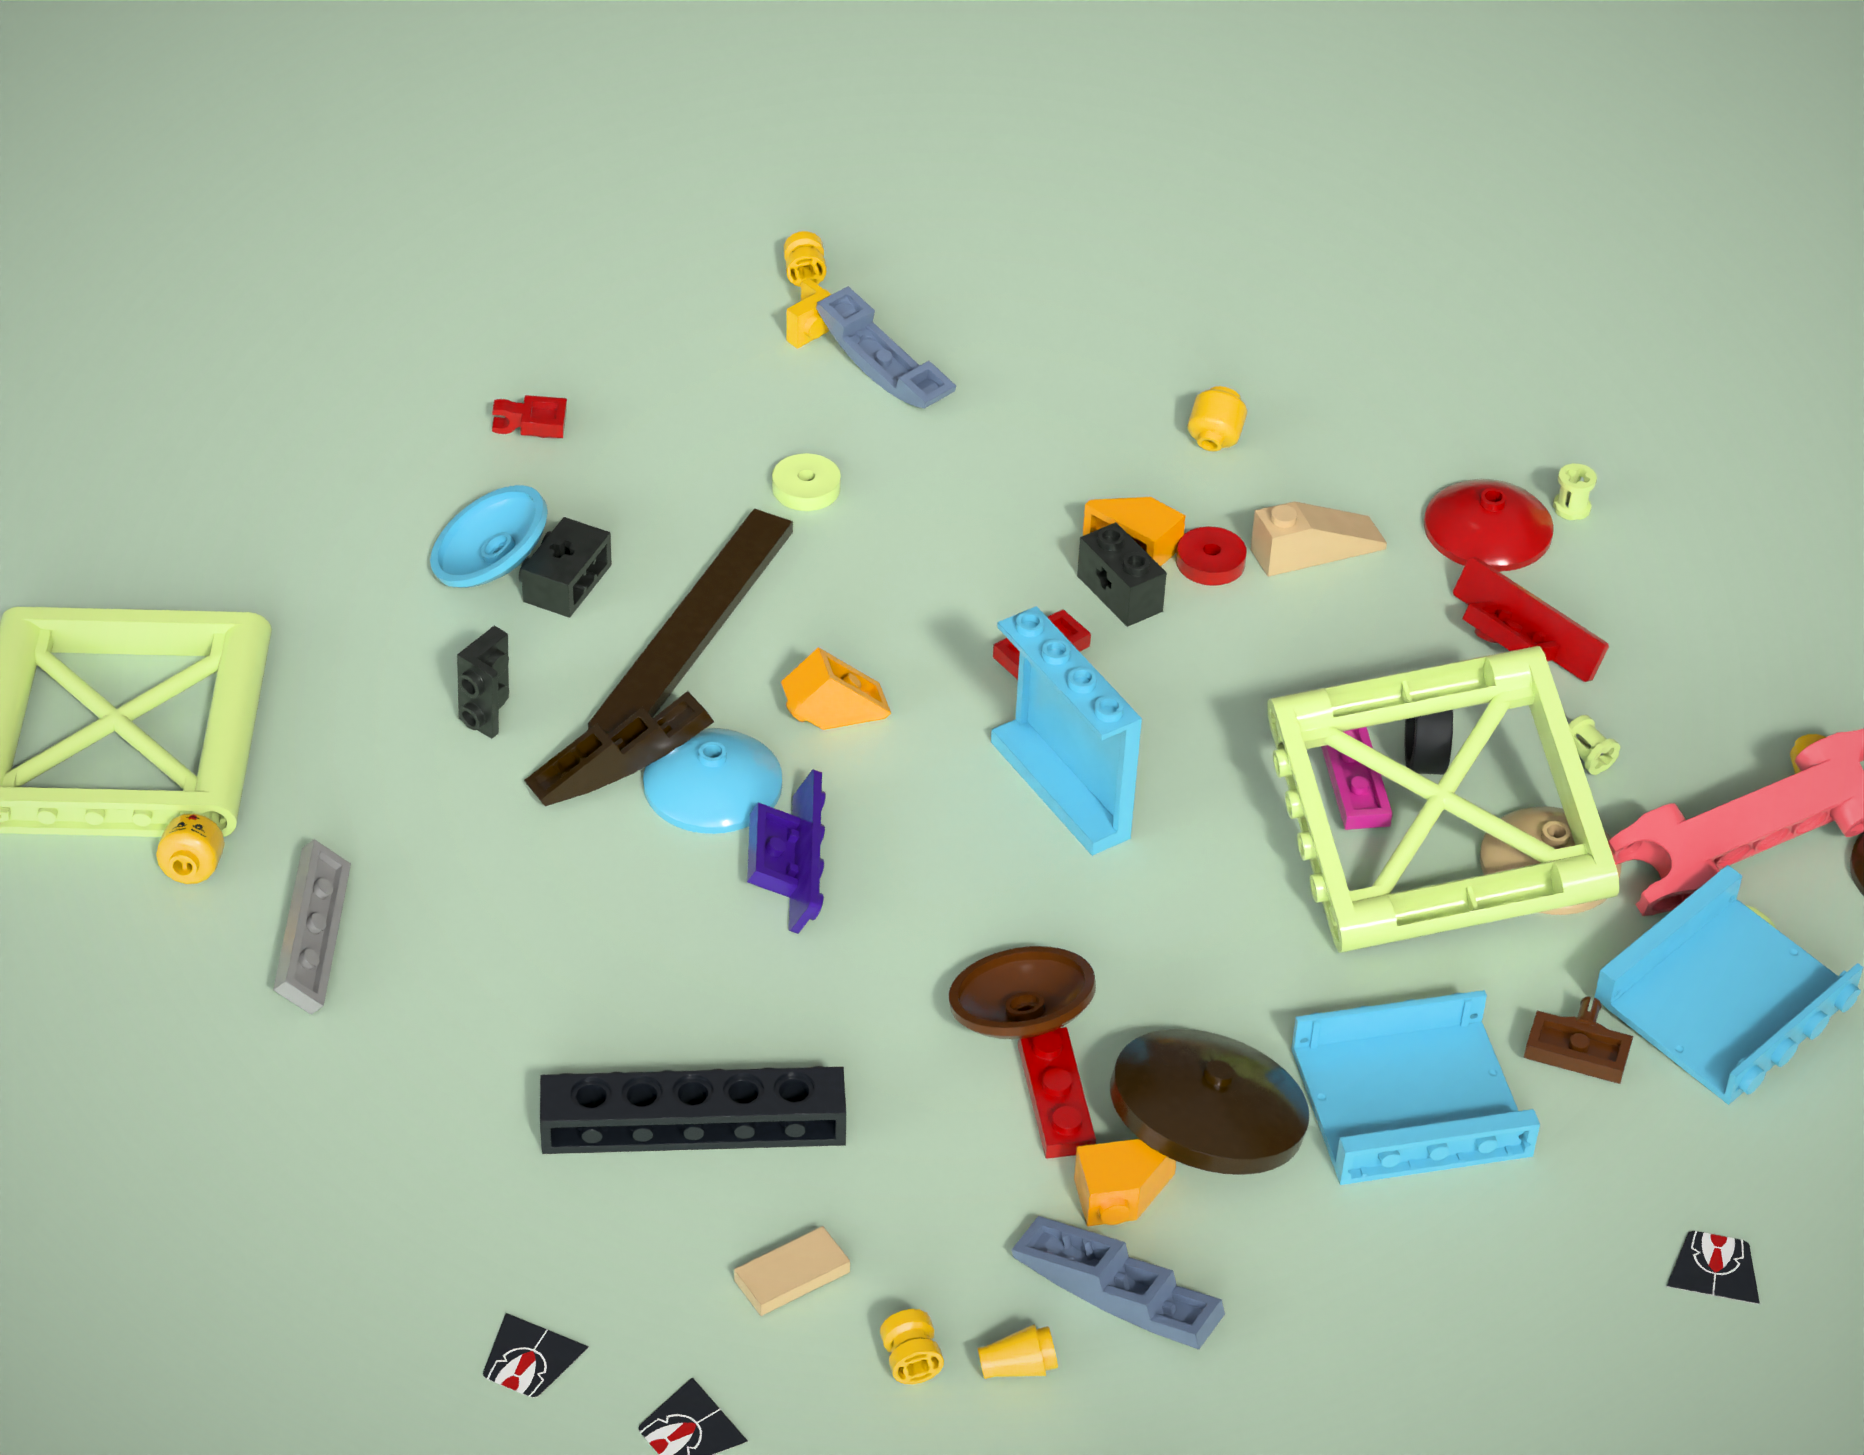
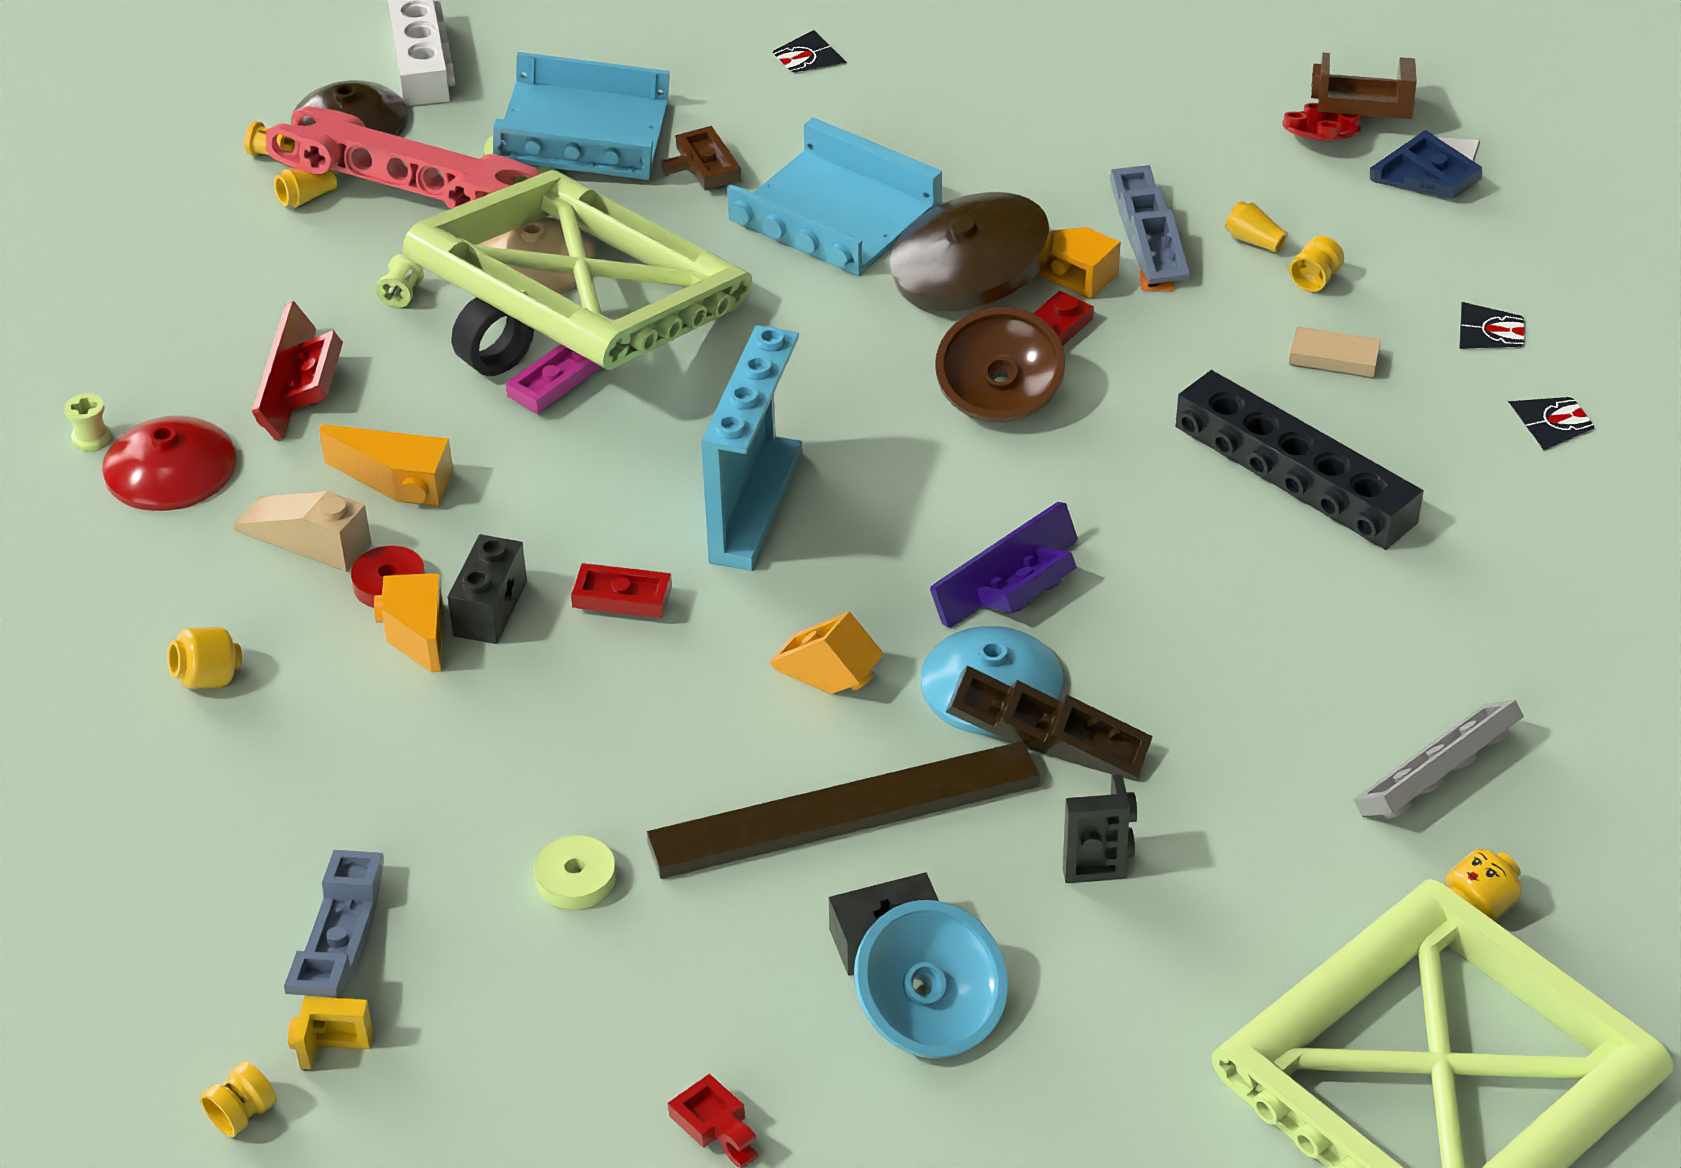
camera: 130 degrees left, 0 degrees up
none -> light orange slope [319,424,453,506]

